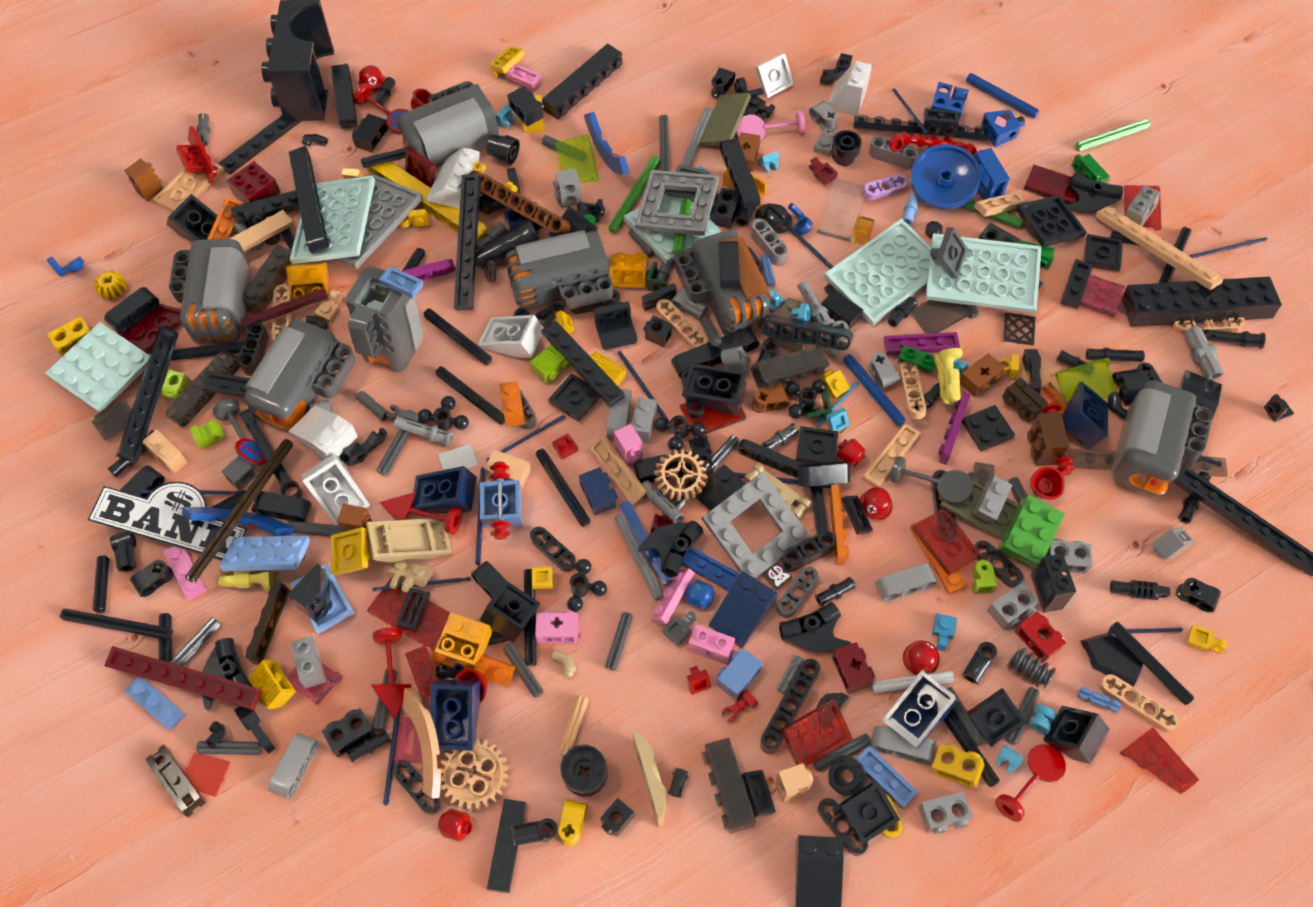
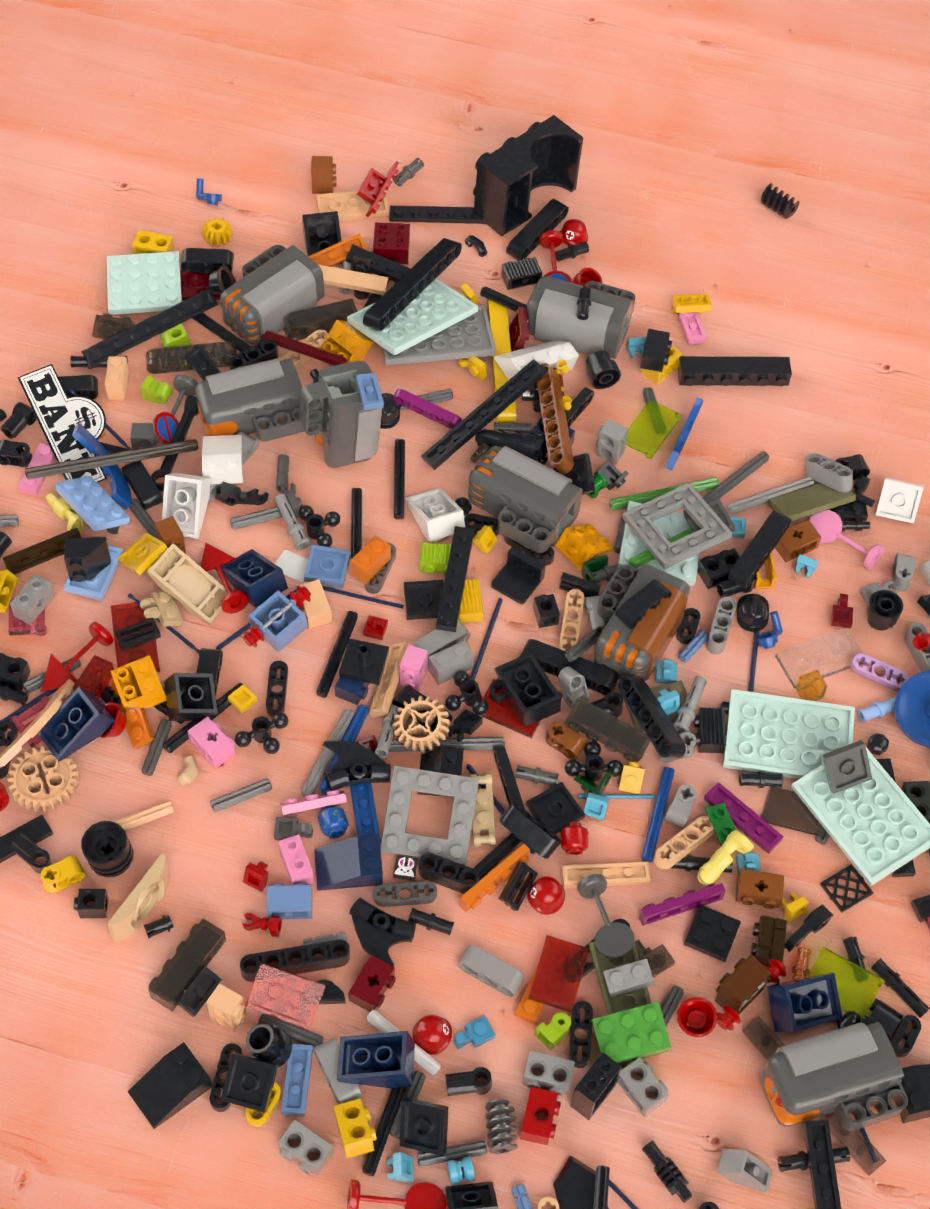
camera: 45 degrees right, 5 degrees down
none -> black piece [207,266,233,295]
none -> medium blue plate [304,544,351,588]
none -> black tile [339,638,389,685]
none -> black axle [577,286,591,320]
none -> light grey beam [805,453,853,493]

